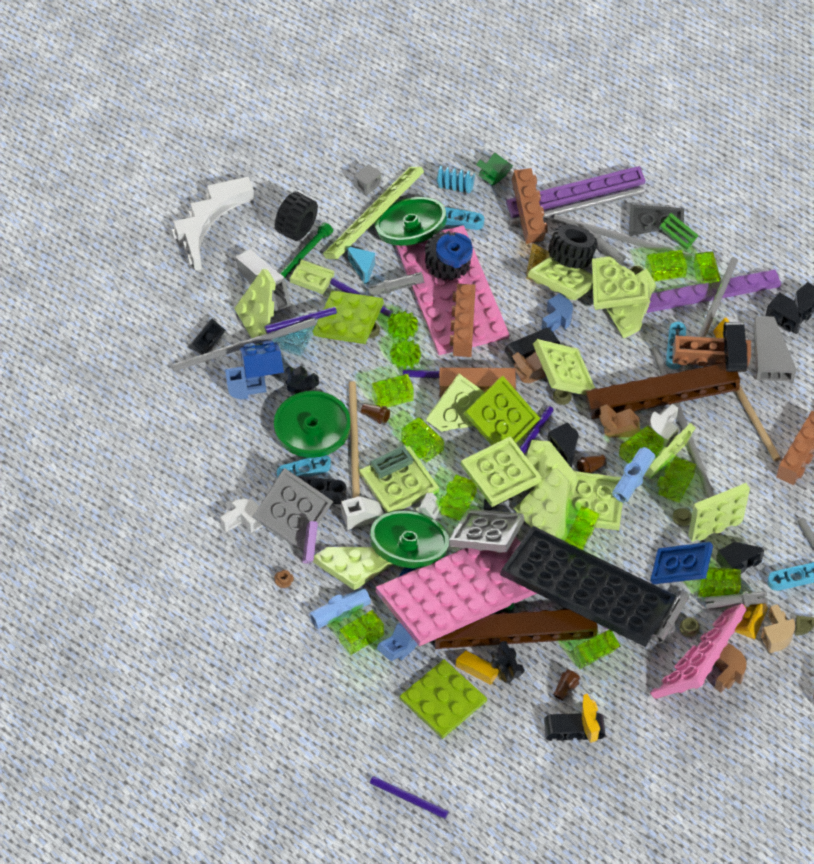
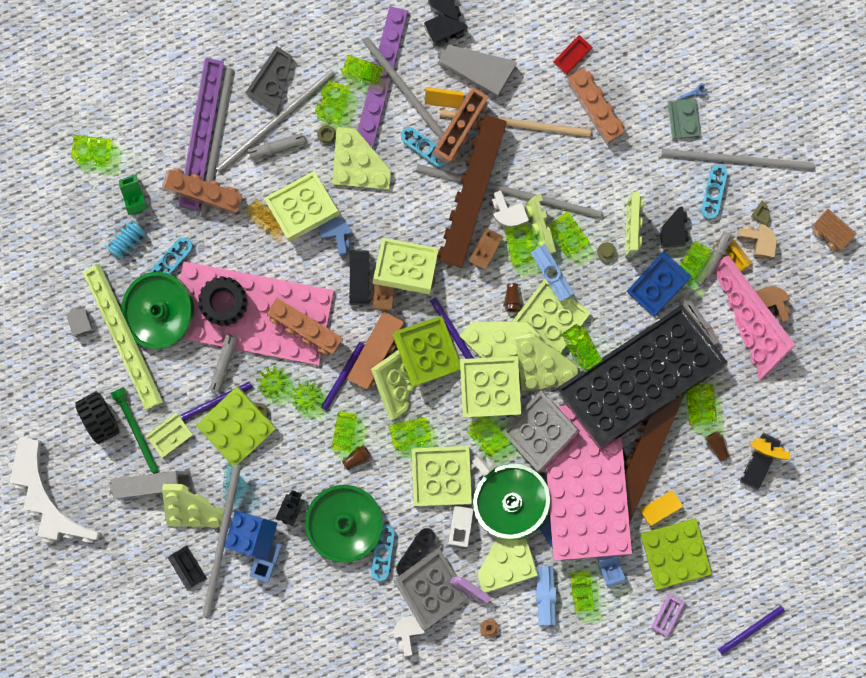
camera: 65 degrees left, 30 degrees up
dark purple bar [264,307,337,333] -> none
medium azure slope [347,247,375,284] -> none
tan piece [349,381,360,498] -> none
sand green tile [370,446,413,479] -> none
blue plate [436,233,473,268] -> none
black hips [490,641,525,683] -> none
black tyre [548,224,598,269] -> none
black slope [548,422,579,468] -> none
yellowish green plate [592,256,650,310] -> none
bright green tile [659,213,699,250] -> none
olive plate [679,617,700,637] -> none
black beam [723,322,748,372] -> none
none -> clear neon green brick [71,135,114,167]
none -> lavender tile [651,594,686,637]

